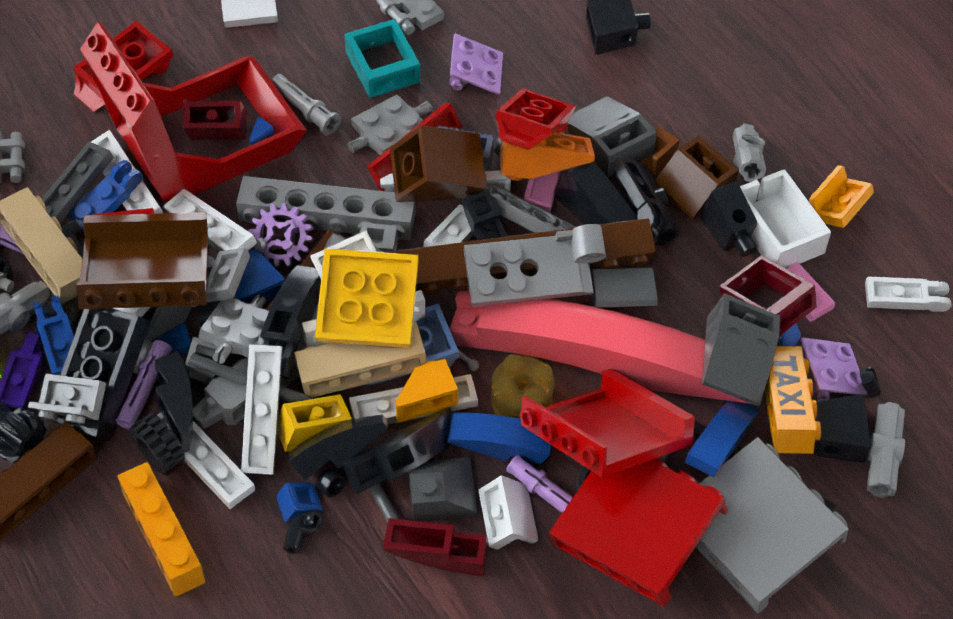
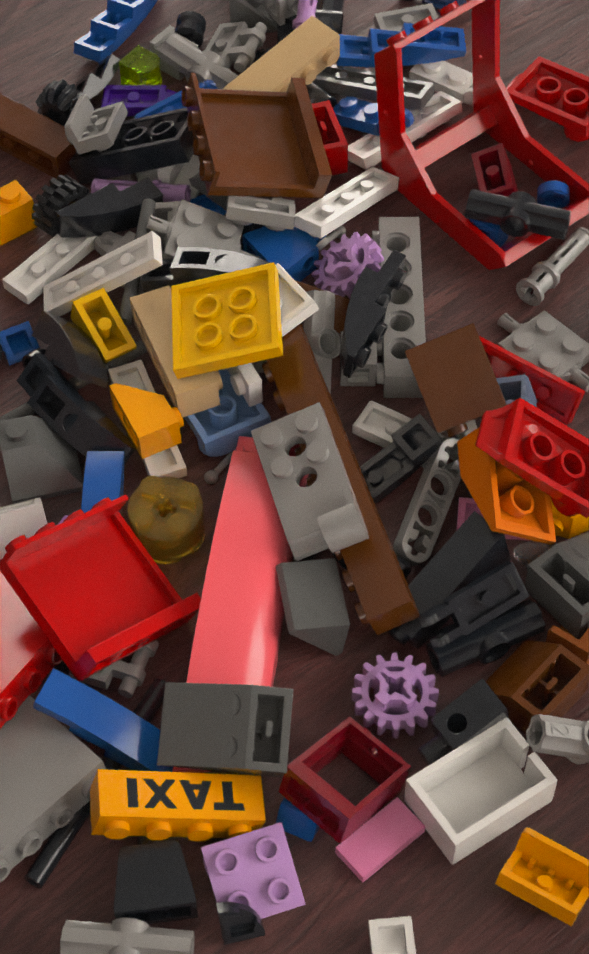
camera: 85 degrees right, 0 degrees up
none -> blue slope [336,22,466,67]
none -> black slope [341,250,407,378]
none -> lavender gear [352,652,439,738]
none -> white hinge [409,61,473,106]
none -> black piece [465,189,572,240]
none -> blue tile [537,181,570,209]

